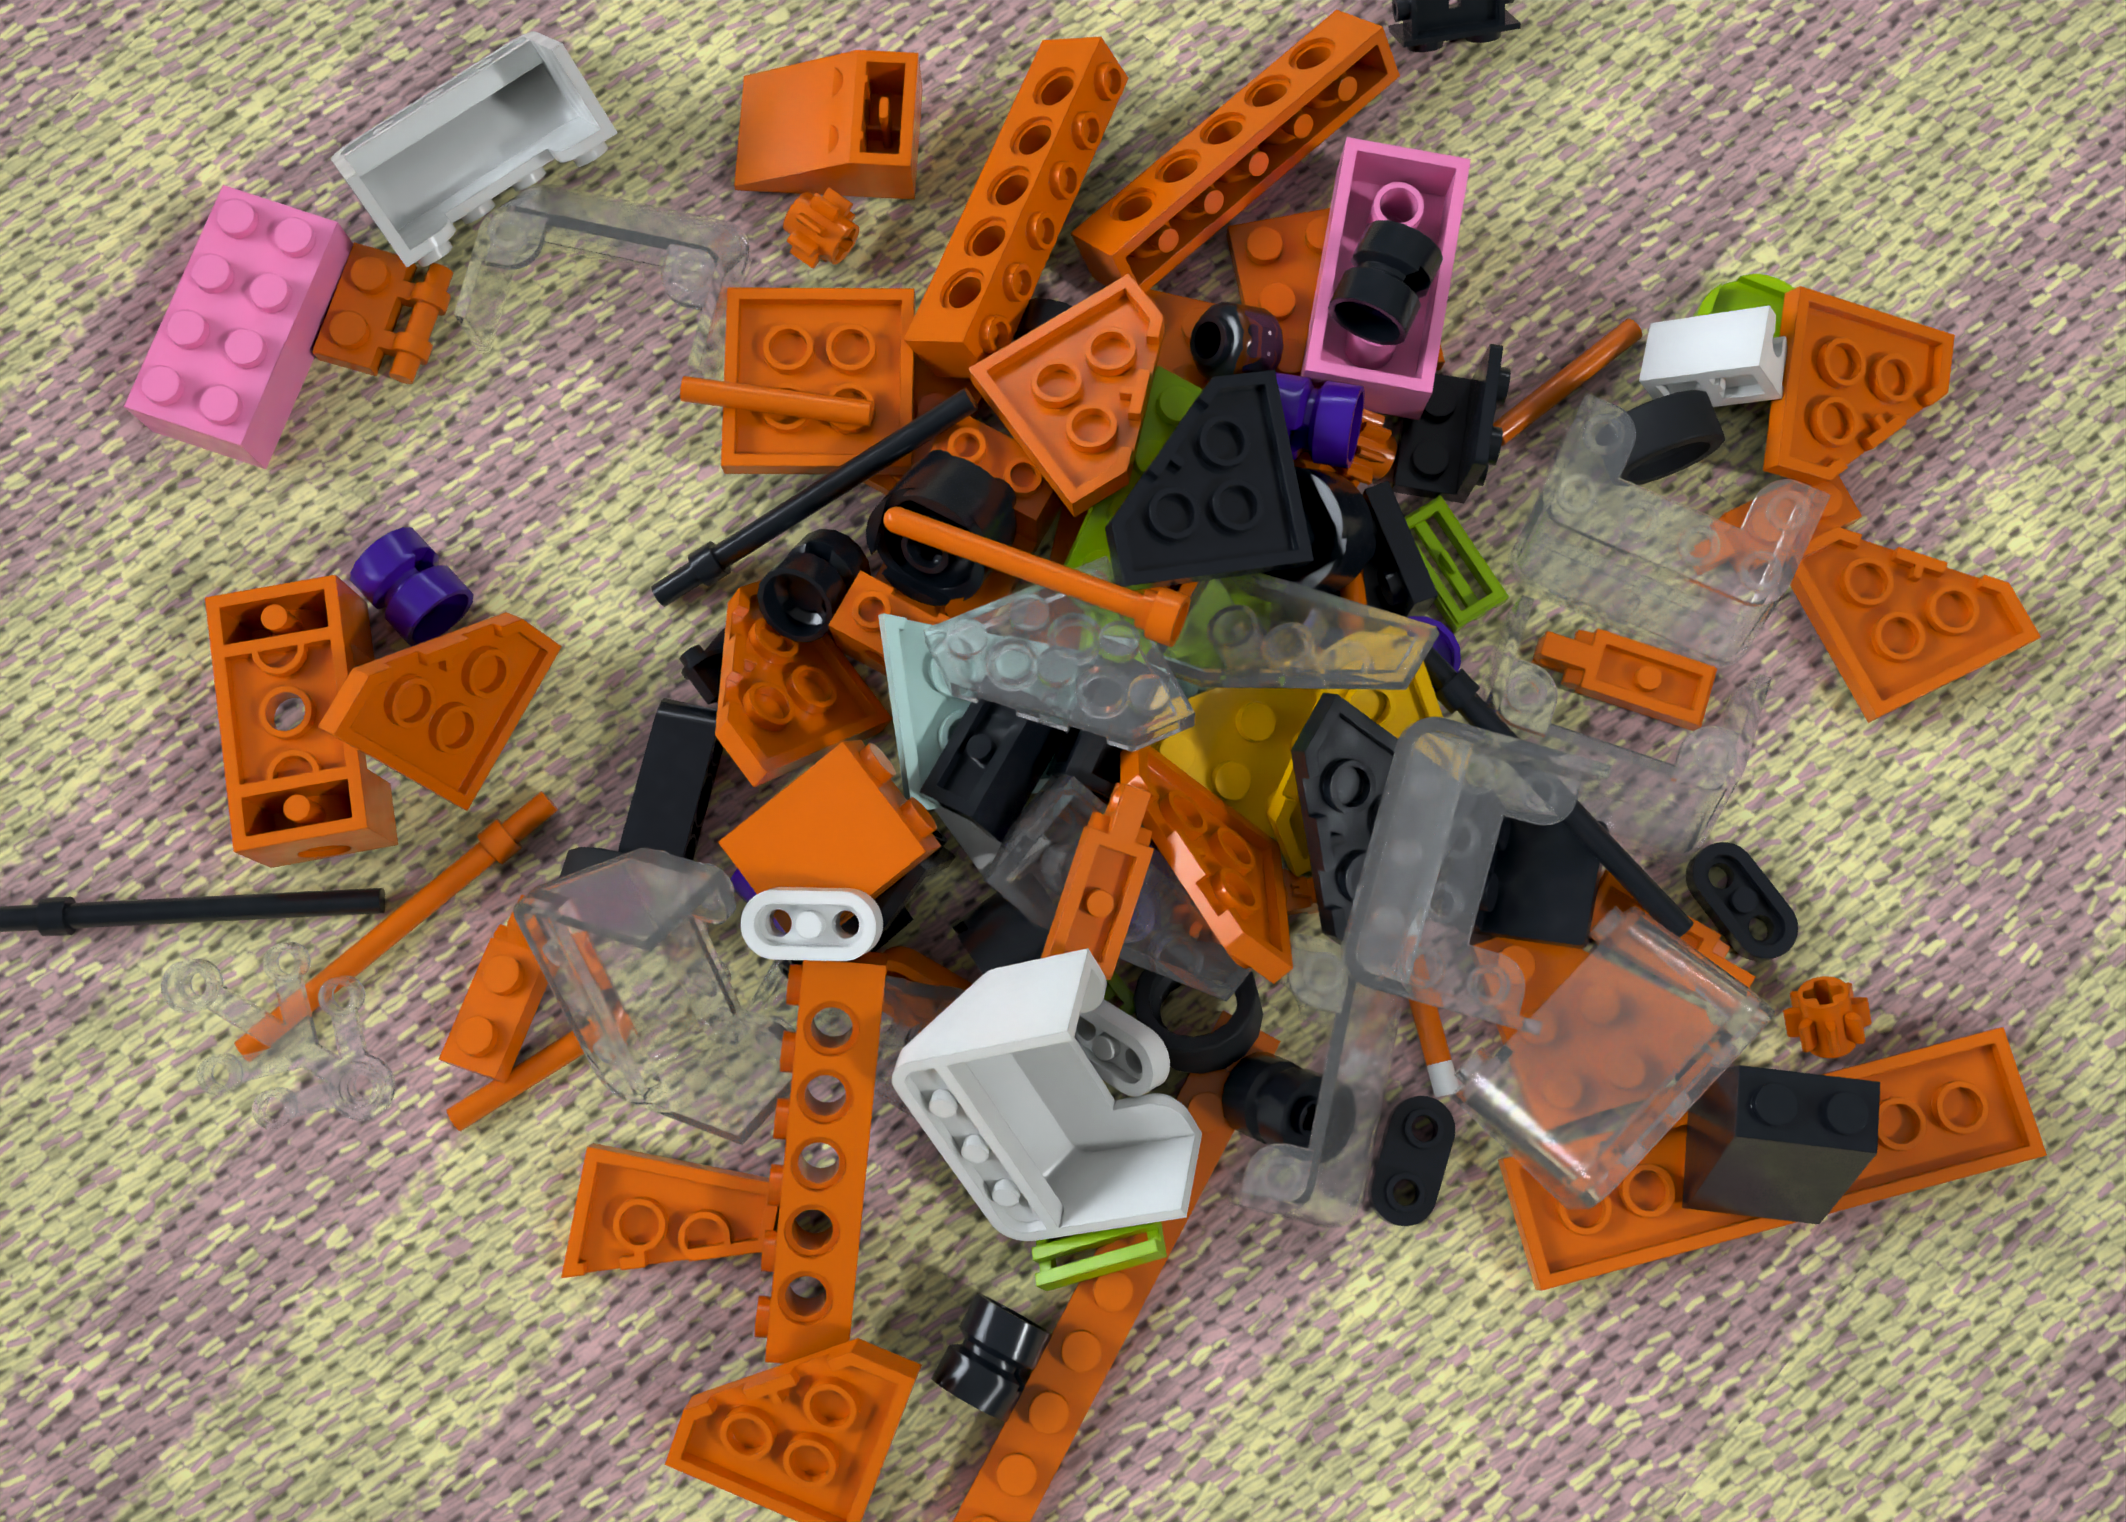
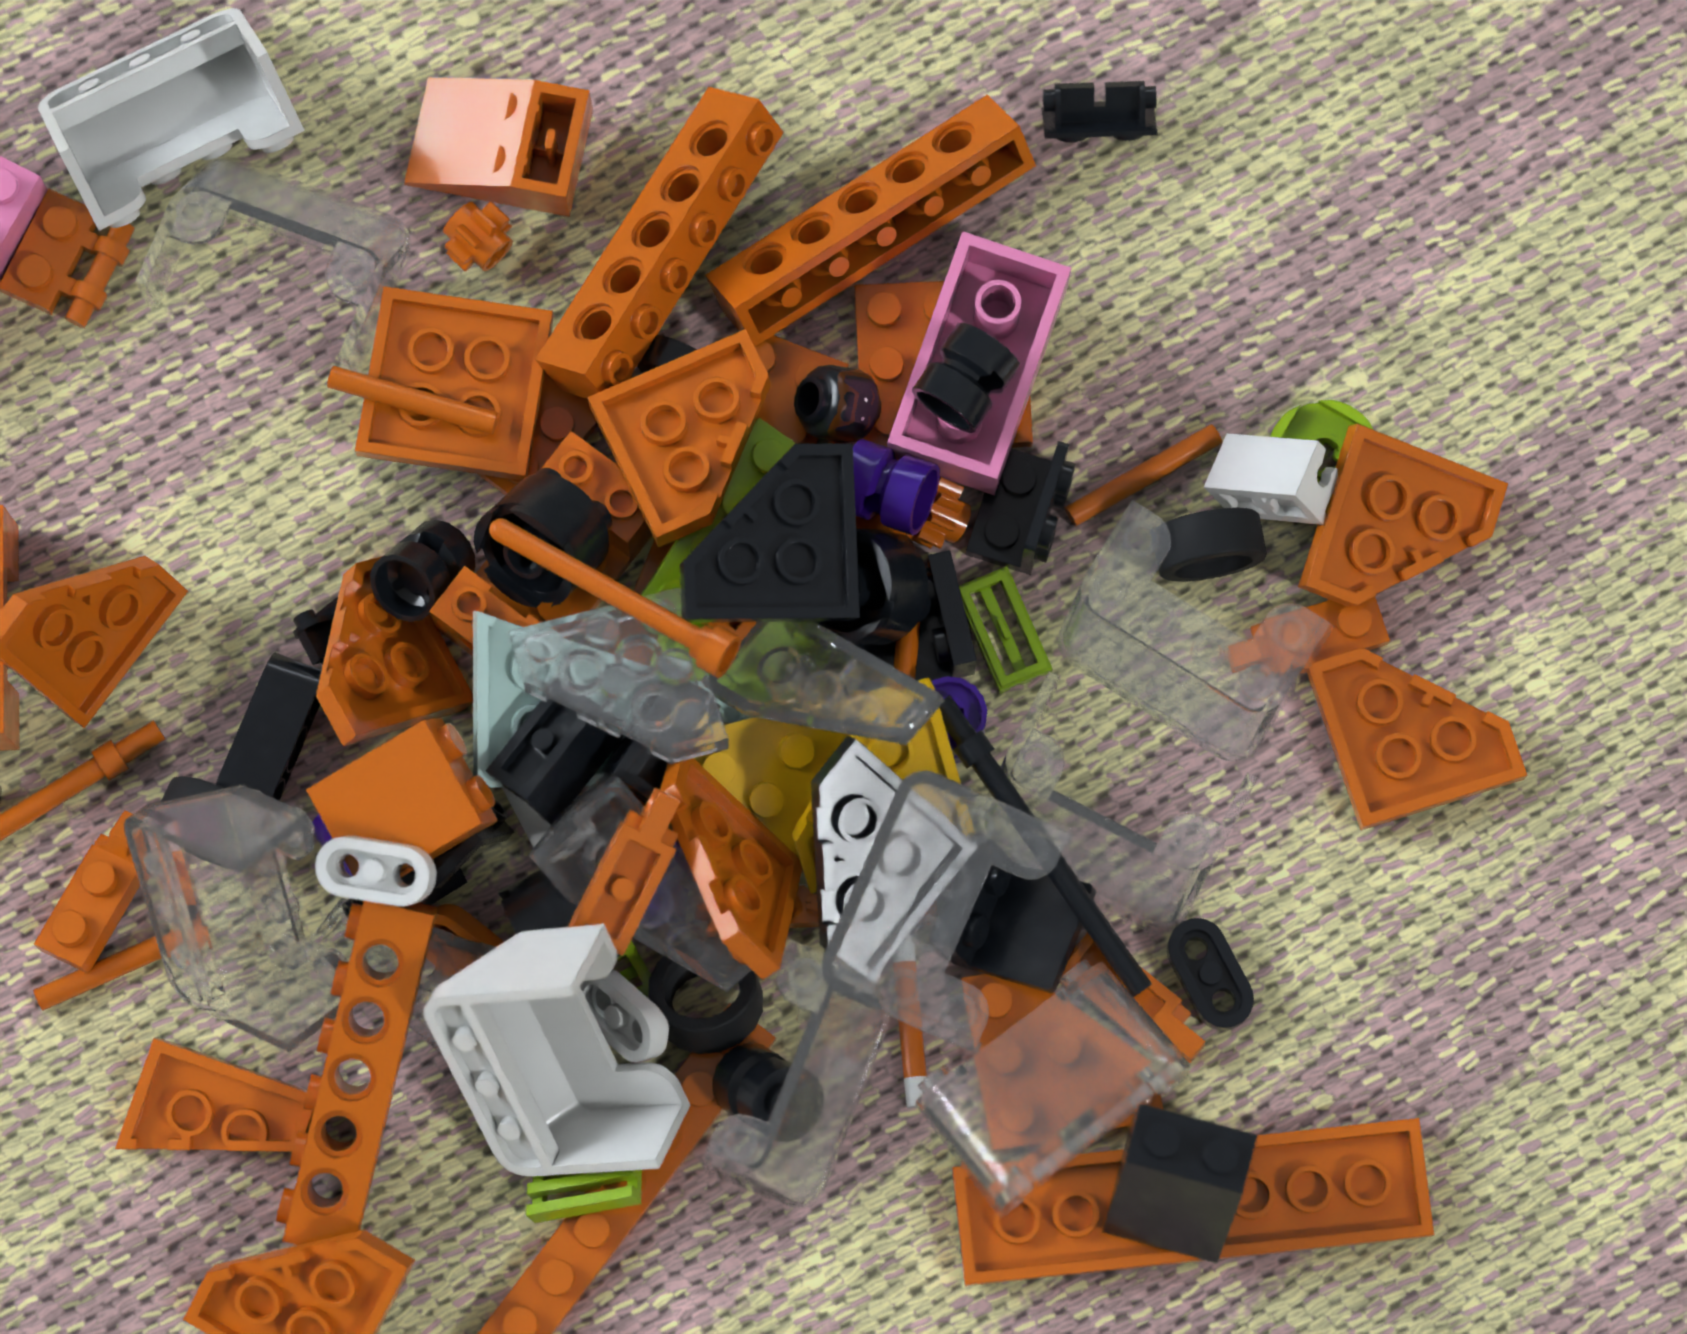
camera: 10 degrees right, 0 degrees up
dark purple wheel [350,527,474,647] -> none
black bar [651,388,979,607] -> none
black wheel [931,1292,1053,1422] -> none
black plate [1368,1096,1455,1226] -> none
orange hinge [1531,628,1717,731] -> none
orange gear [1783,976,1872,1058] -> none

